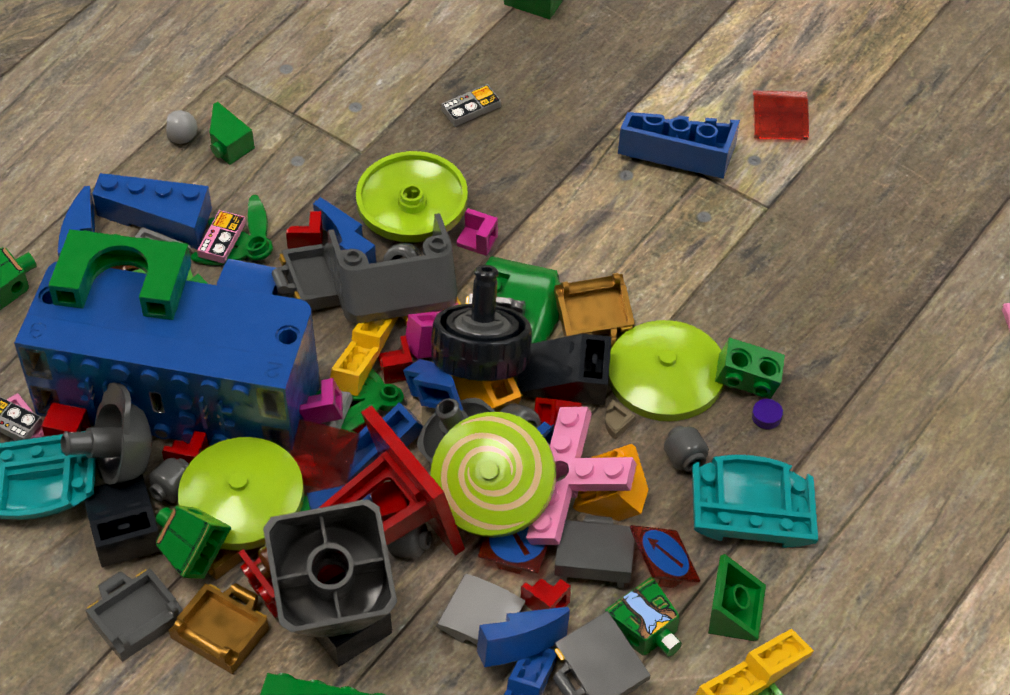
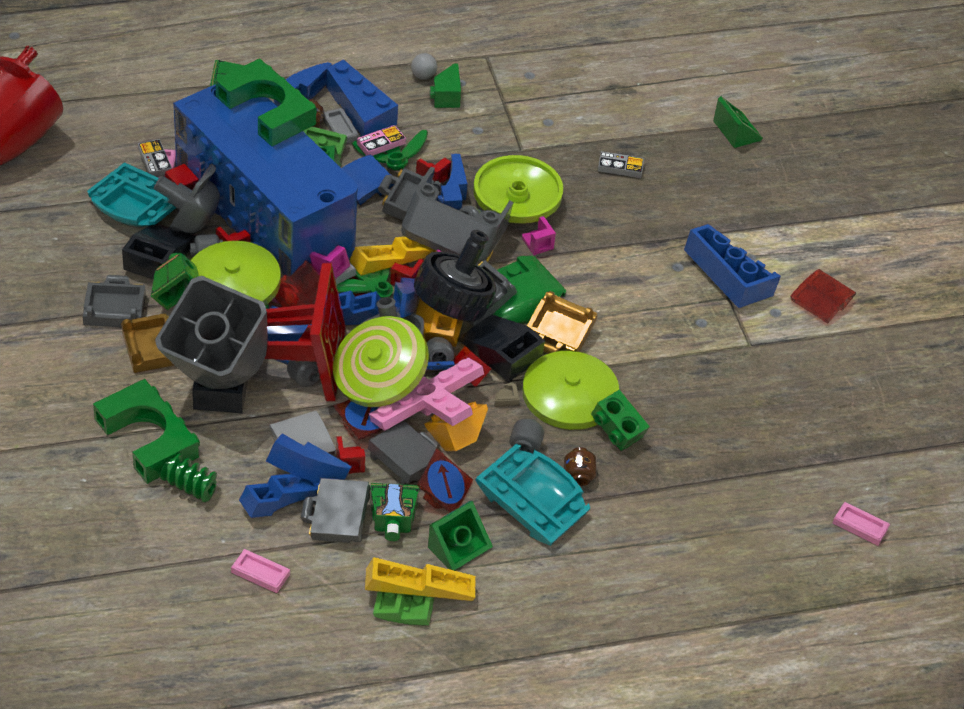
camera: 35 degrees right, 5 degrees down
dark purple tile [752,399,783,429] -> none
none -> reddish brown head [564,447,597,486]

